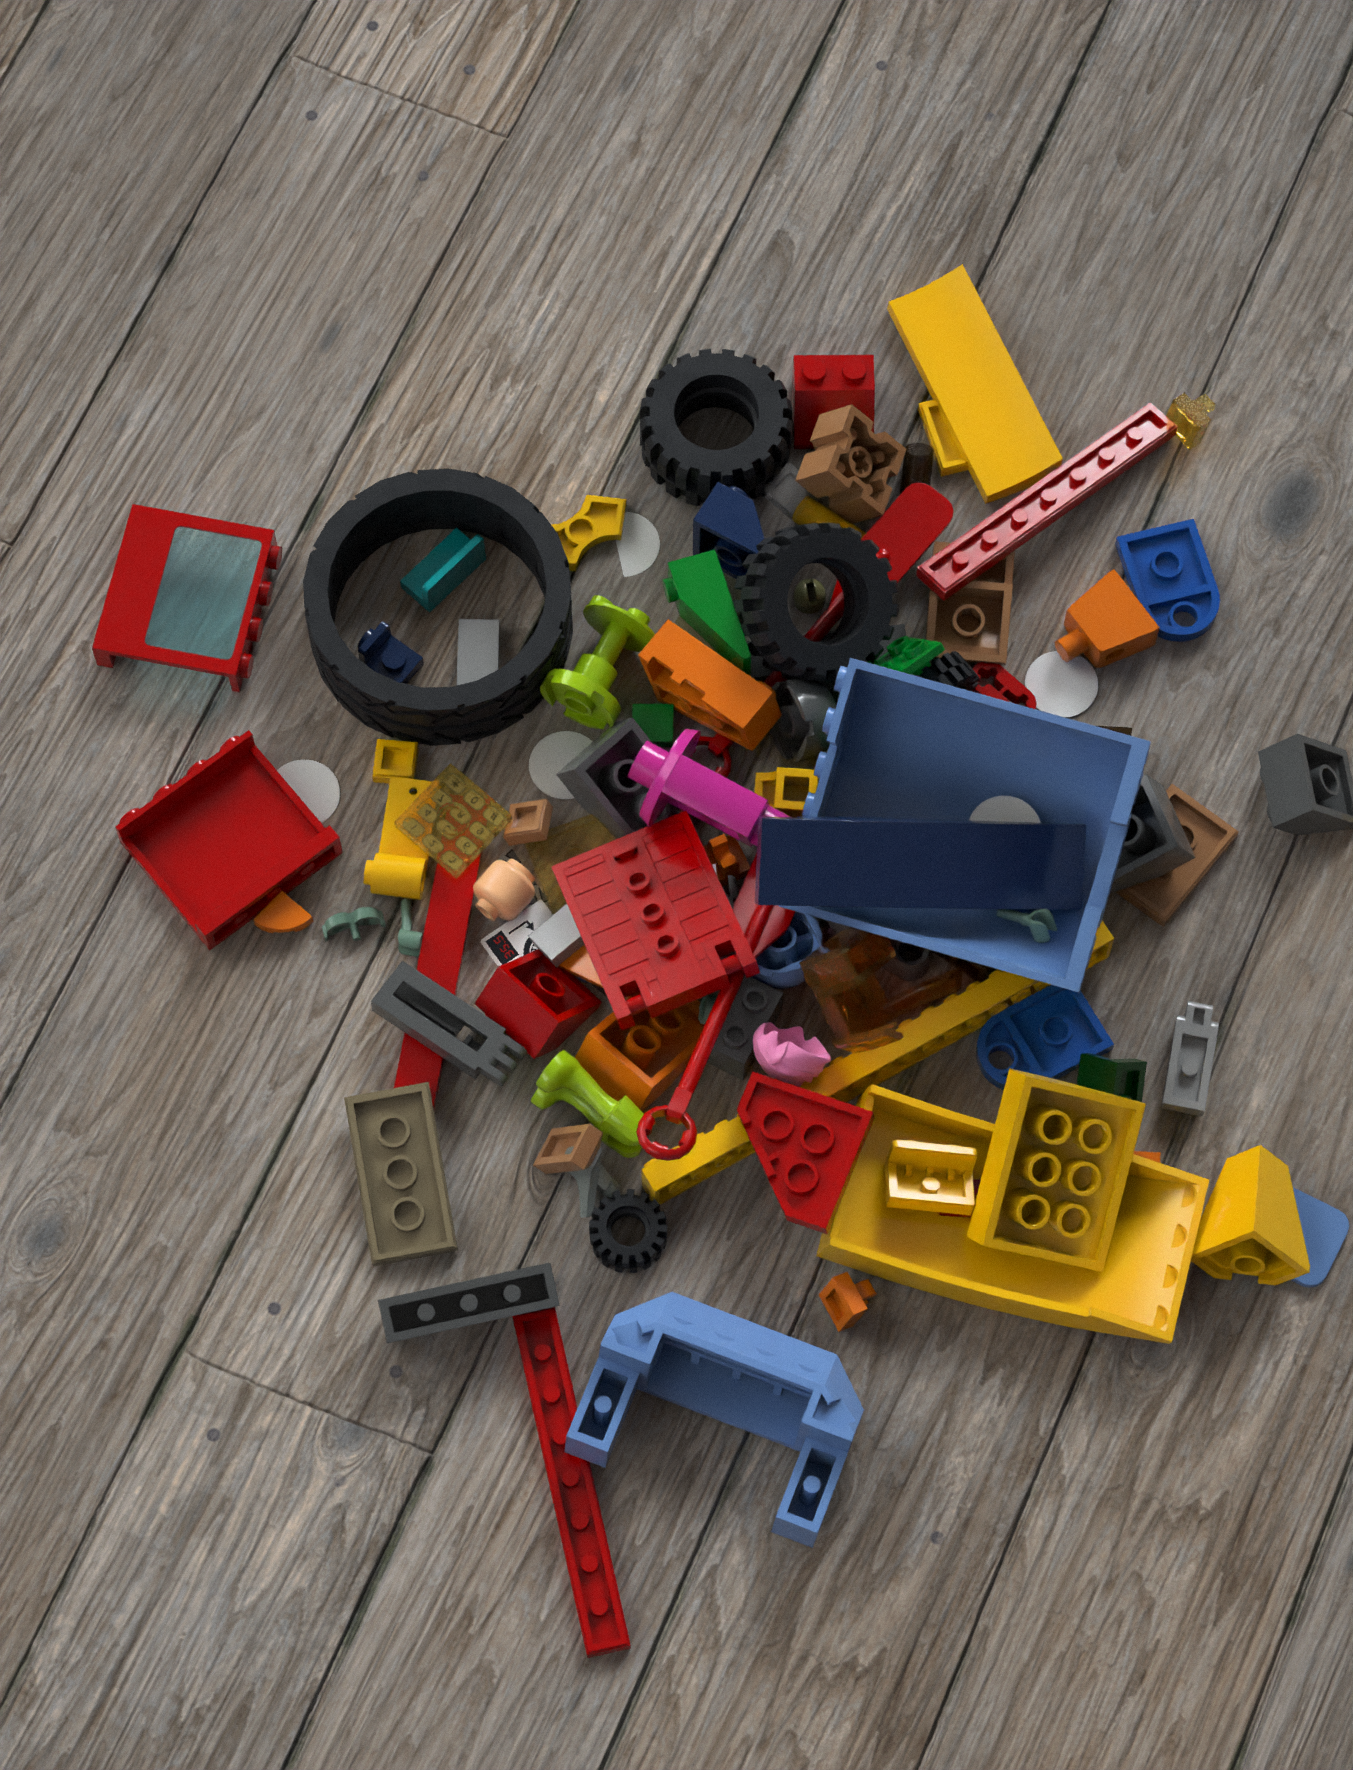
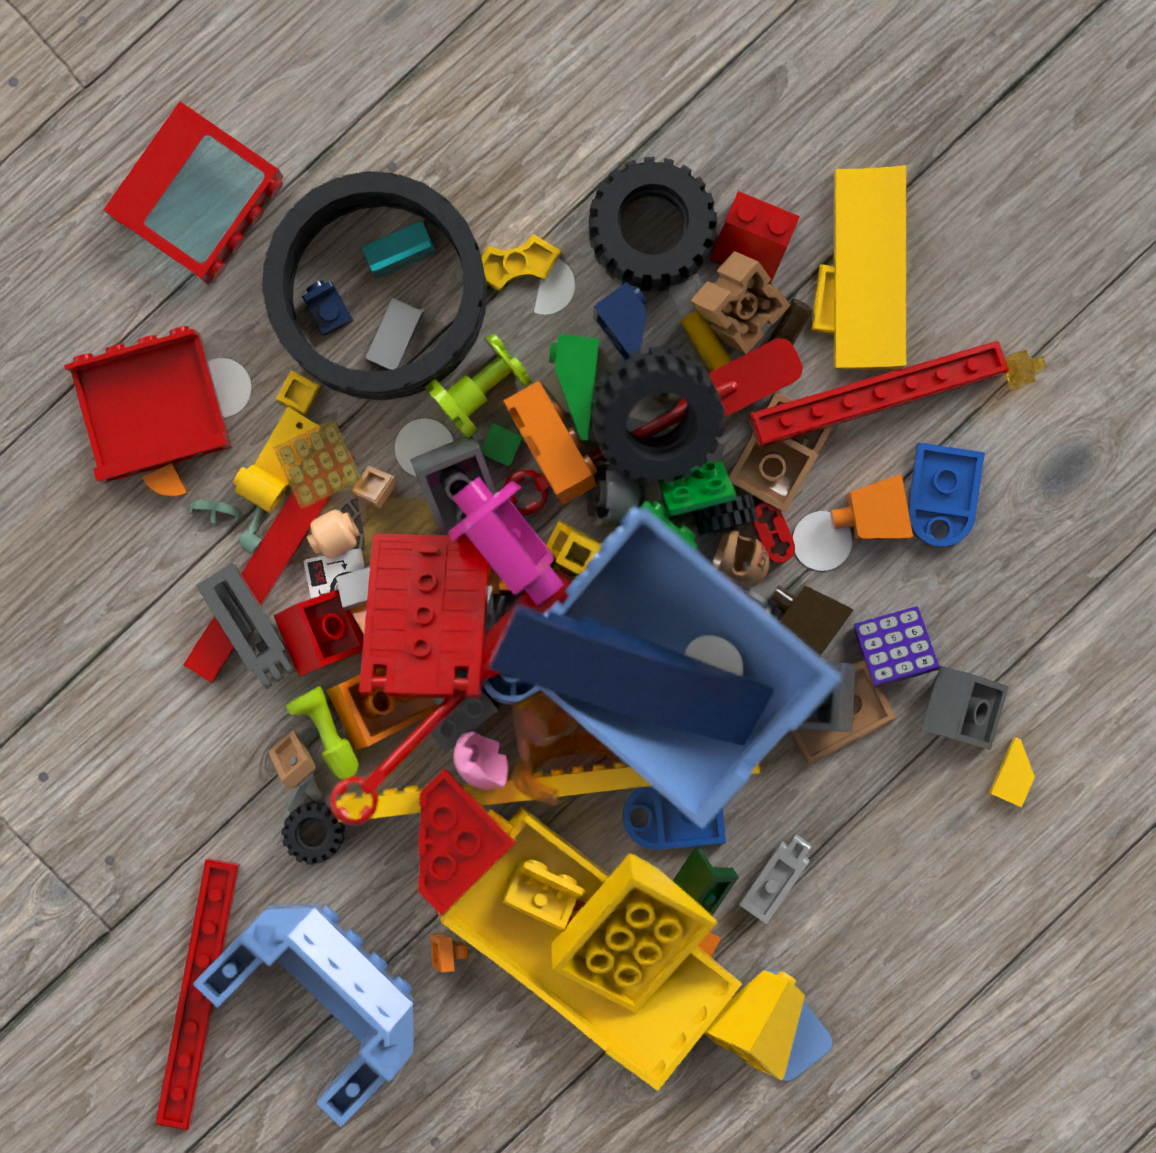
camera: 20 degrees right, 20 degrees up
dark tan tile [344,1082,458,1267] -> none
dark grey brick [377,1263,560,1343] -> none
sand green hand [997,909,1057,943] -> none
none -> tile [853,606,940,688]

